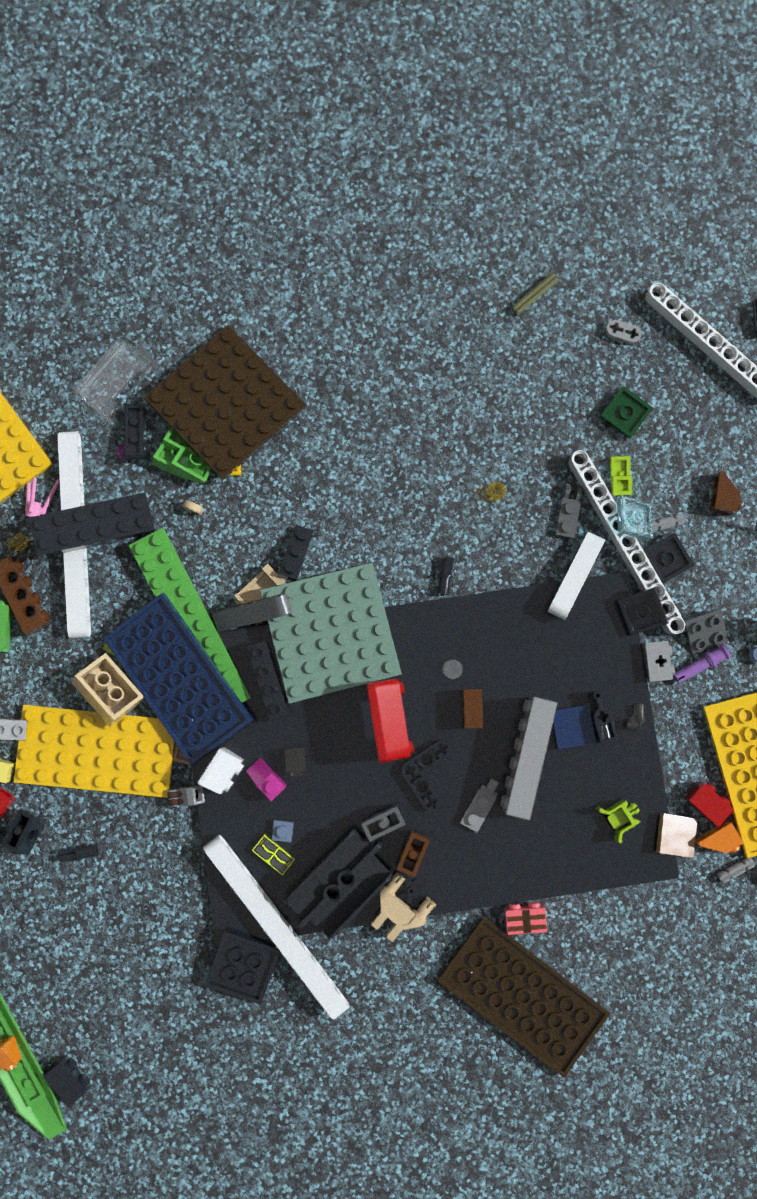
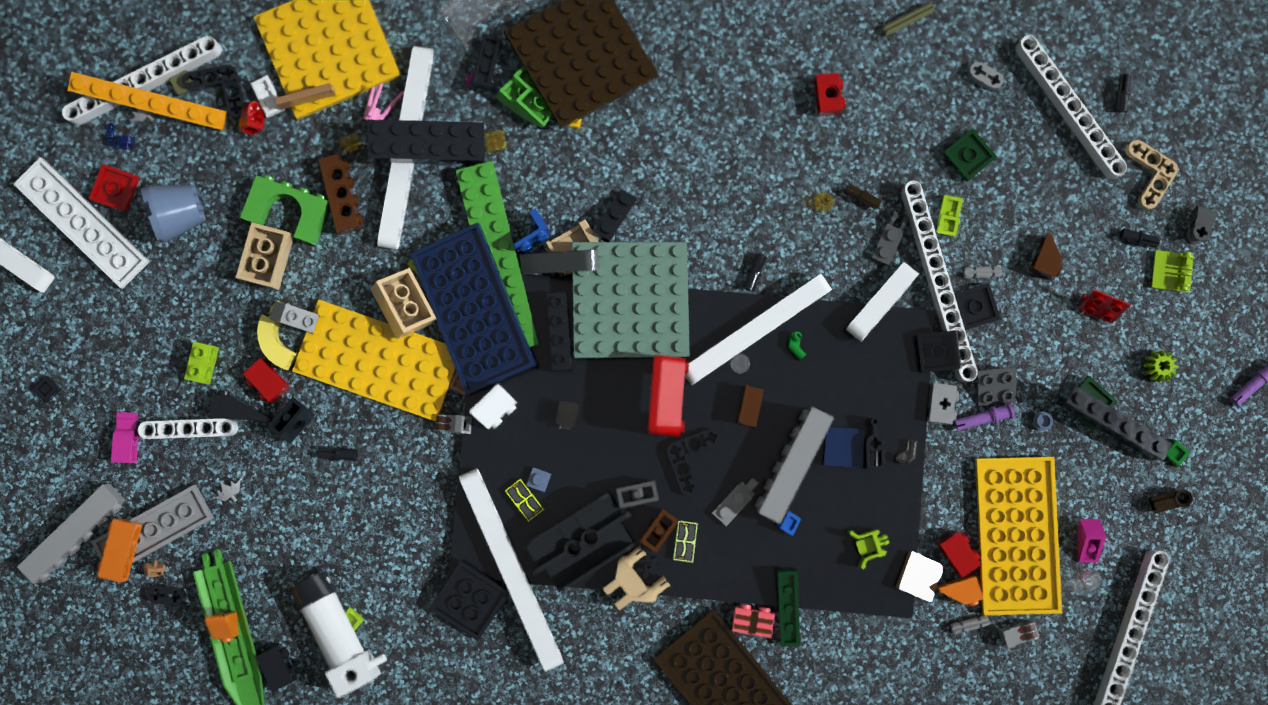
camera: 20 degrees right, 0 degrees up
tan tile [182,500,204,515] -> none
dark pink slope [246,757,287,801] -> none
clear light blue tile [617,495,653,541] -> none
none -> white piece [290,571,387,698]
none -> lime tile [345,607,365,632]
none -> clear yellow plate [485,130,508,153]
none -> blue bracket [513,208,551,254]
none -> tile [673,521,698,562]
none -> white beam [684,274,832,386]
none -> blue plate [775,510,801,536]
none -> dark green plate [777,569,800,647]
none -> green arm [788,331,806,361]
none -> red brick [814,73,846,117]
none -> dark brown axle [844,182,881,210]

